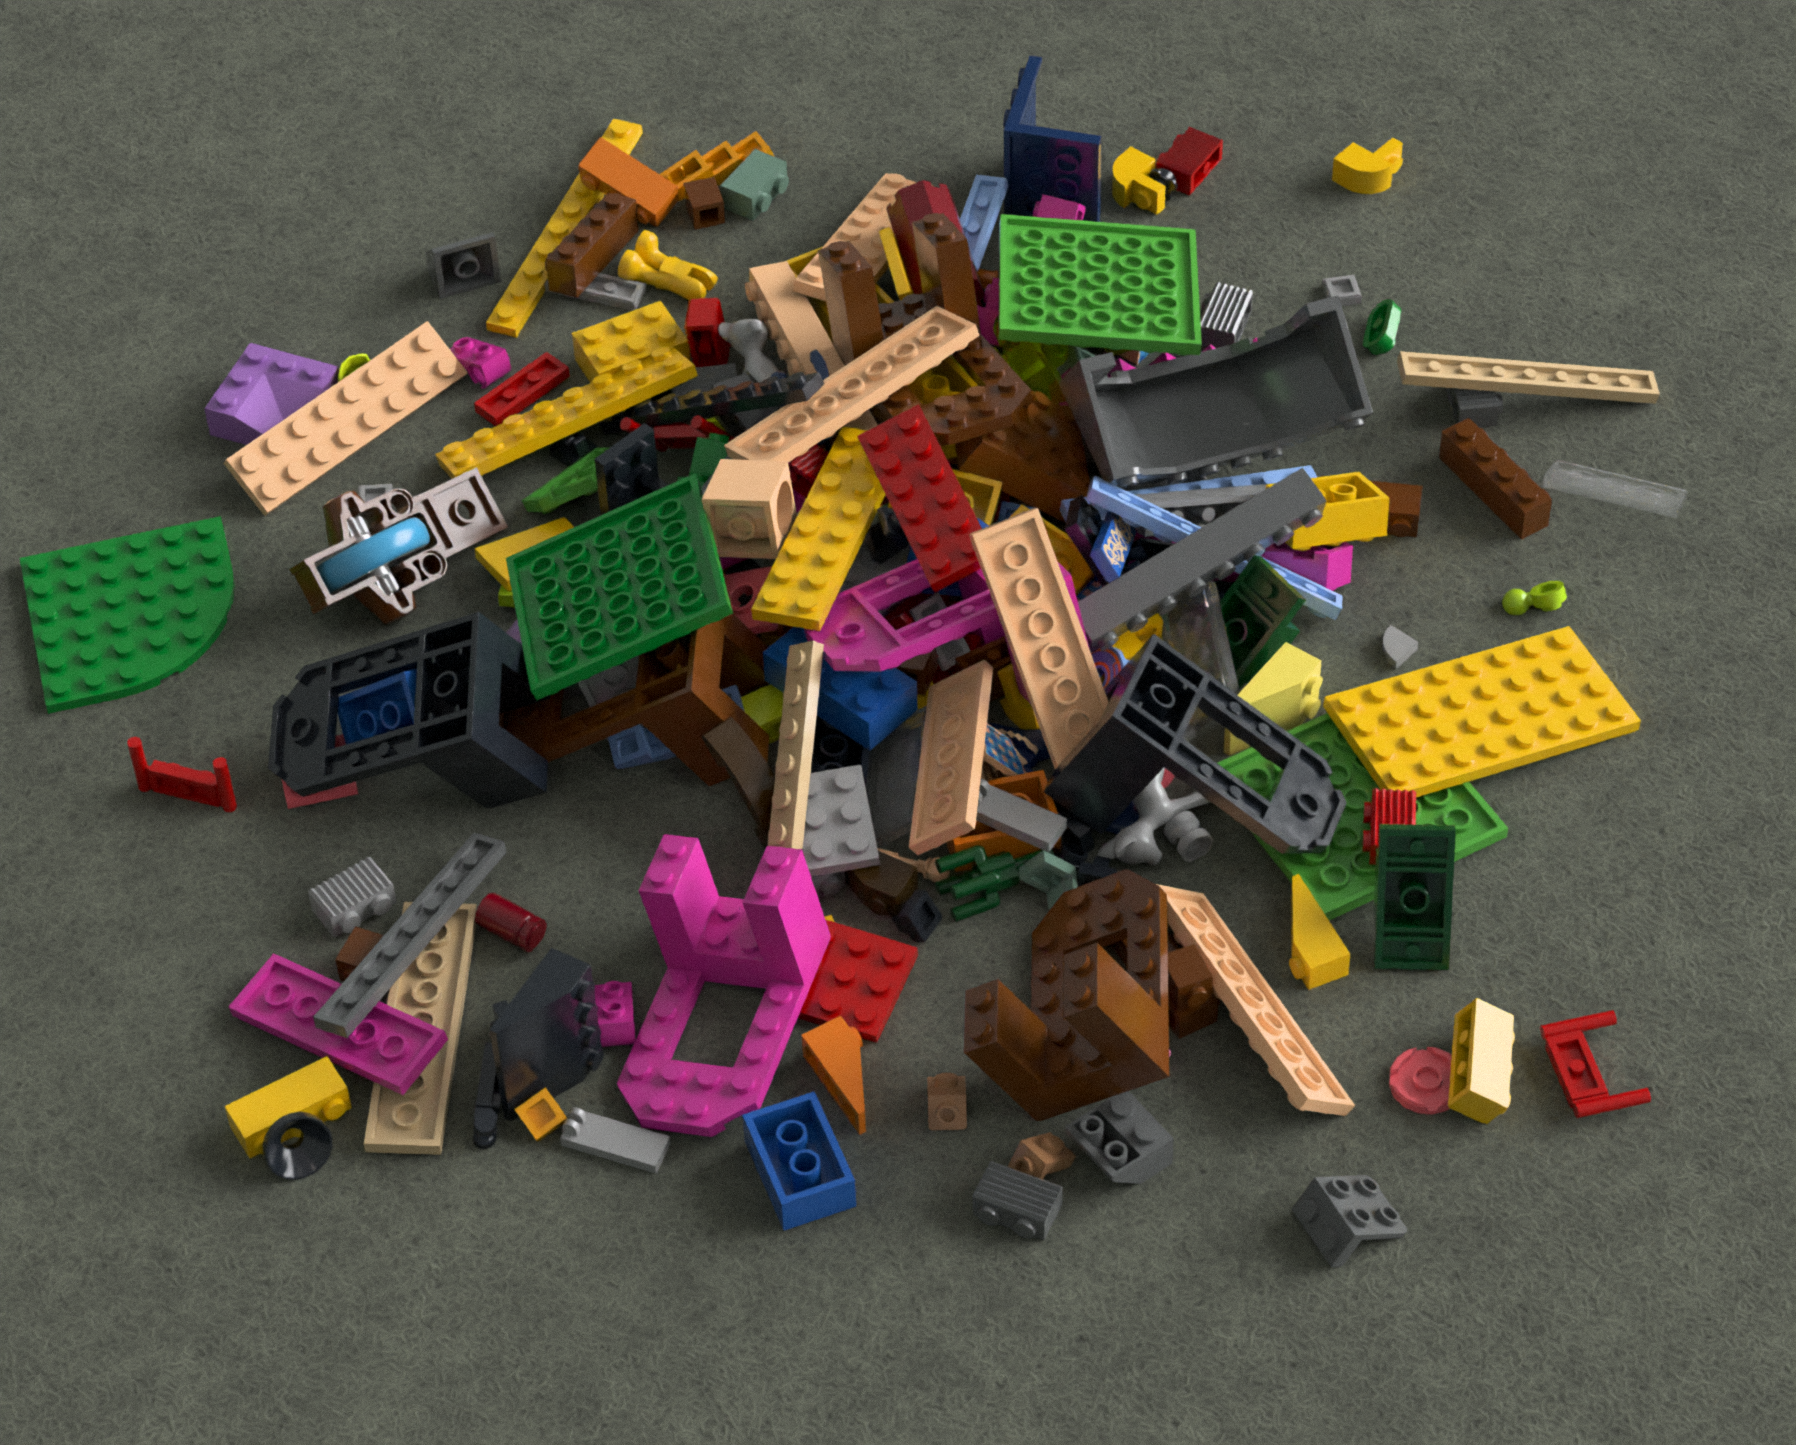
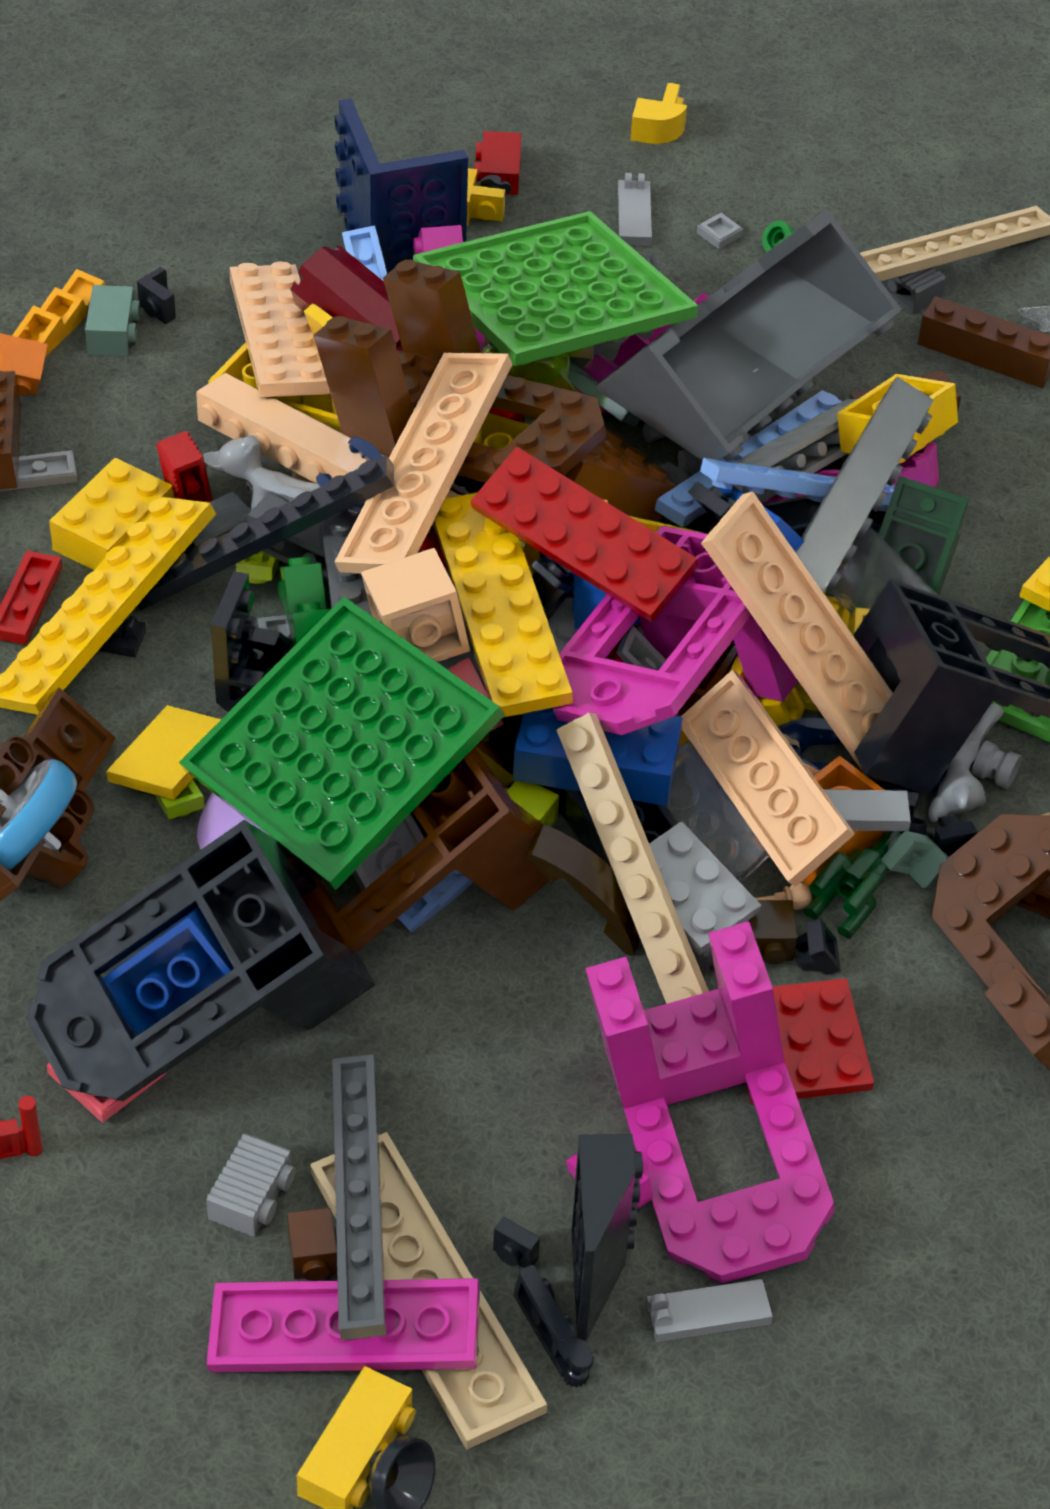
camera: 35 degrees left, 0 degrees up
dark red piece [475,892,547,952] -> none
light orange plate [514,1087,568,1142] -> none
bright green plate [522,448,609,514] -> none
yellow piece [618,230,718,300] -> none
red plate [620,415,735,452] -> none
reddish brown brick [684,177,725,230] -> none
blue brick [742,1091,856,1230] -> none
orange slope [801,1016,866,1135] -> none
medium nougat bracket [927,1073,967,1130] -> none
light yellow slope [1224,642,1323,756] -> none
light grey tile [1383,625,1418,669] -> none
none -> black bracket [137,267,176,324]
none -> light grey hinge [618,173,652,246]

